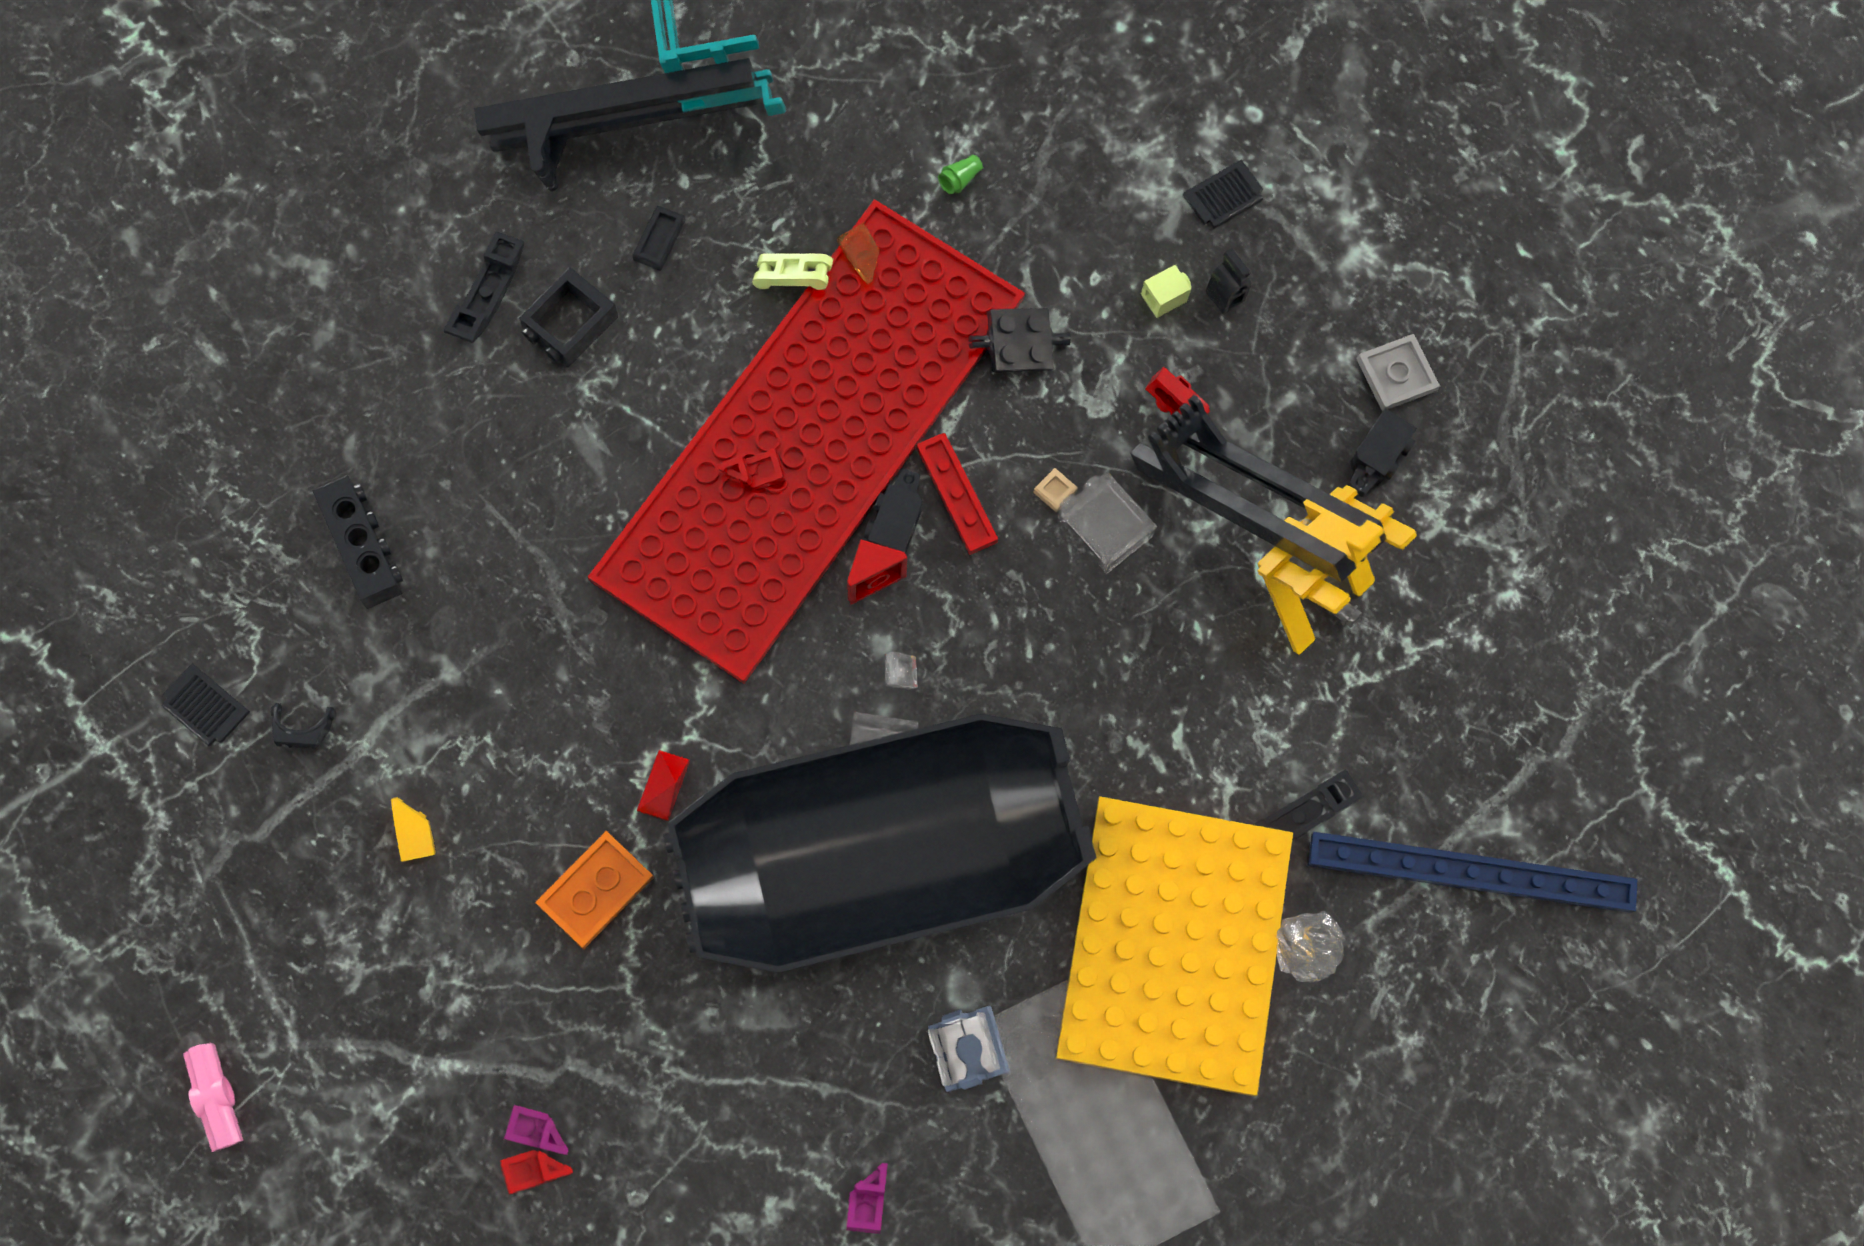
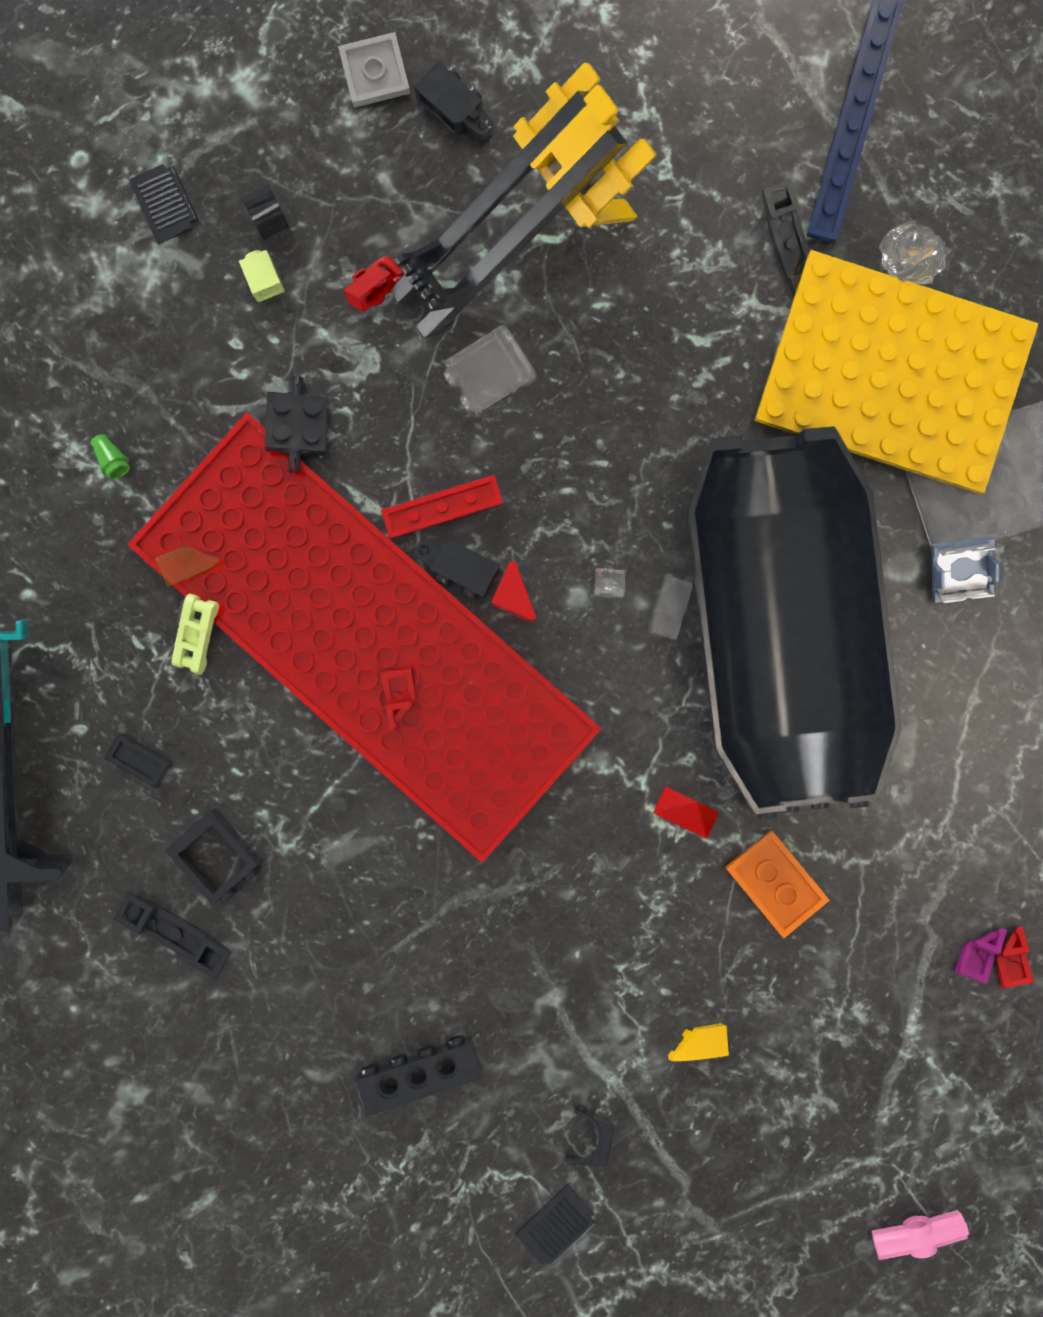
camera: 75 degrees left, 15 degrees up
tan tile [1033,468,1078,513] -> none

